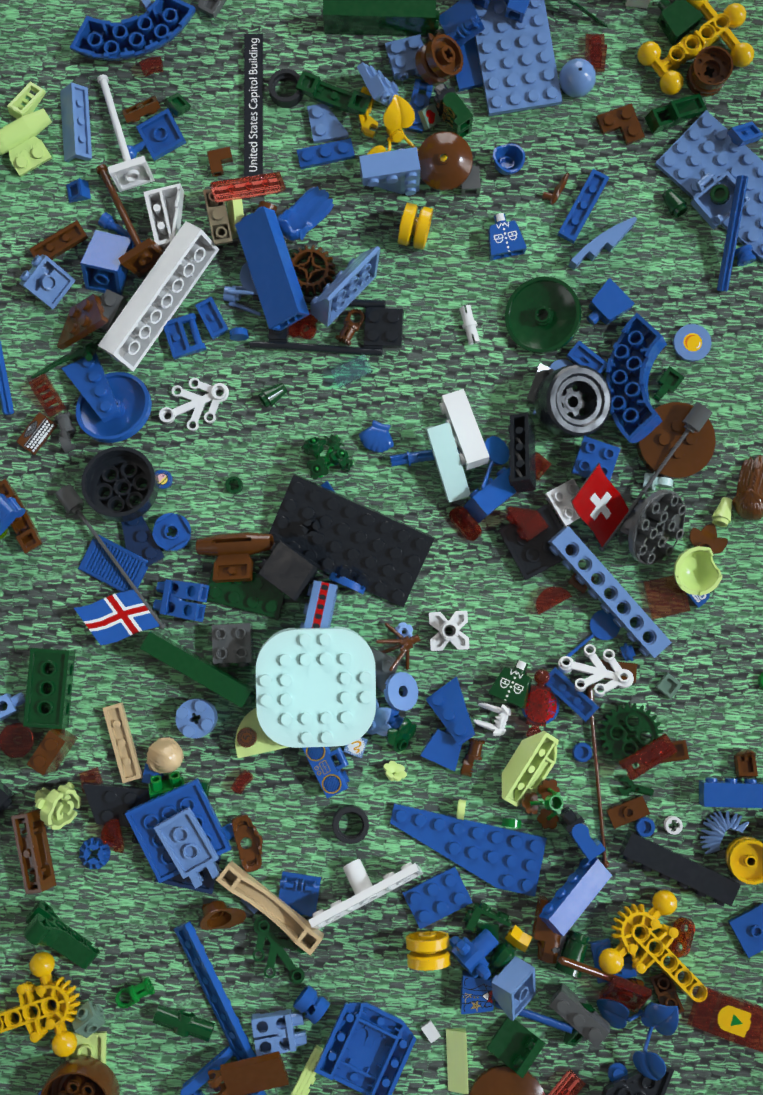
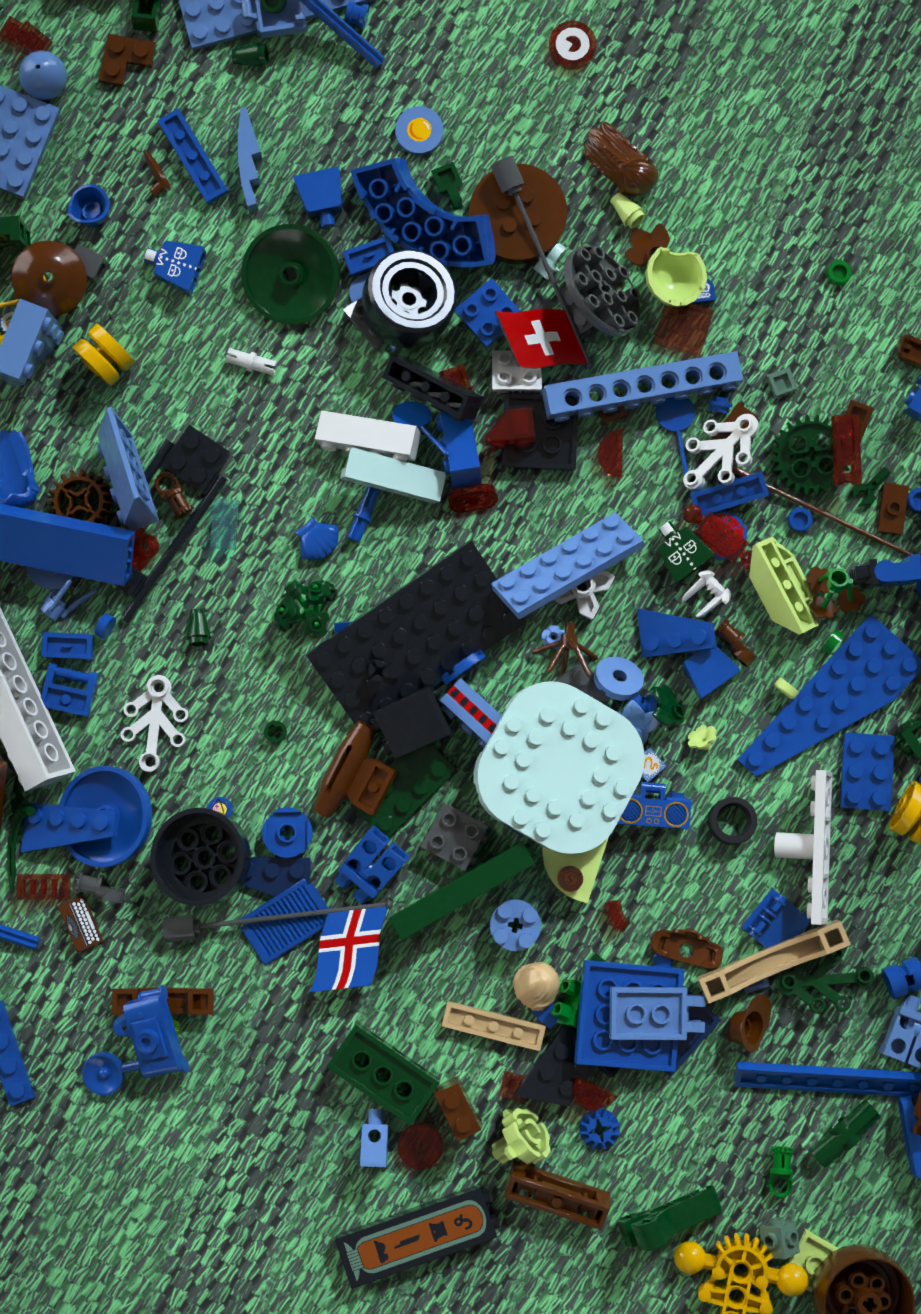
camera: 65 degrees left, 0 degrees up
none -> medium blue plate [491,512,644,619]

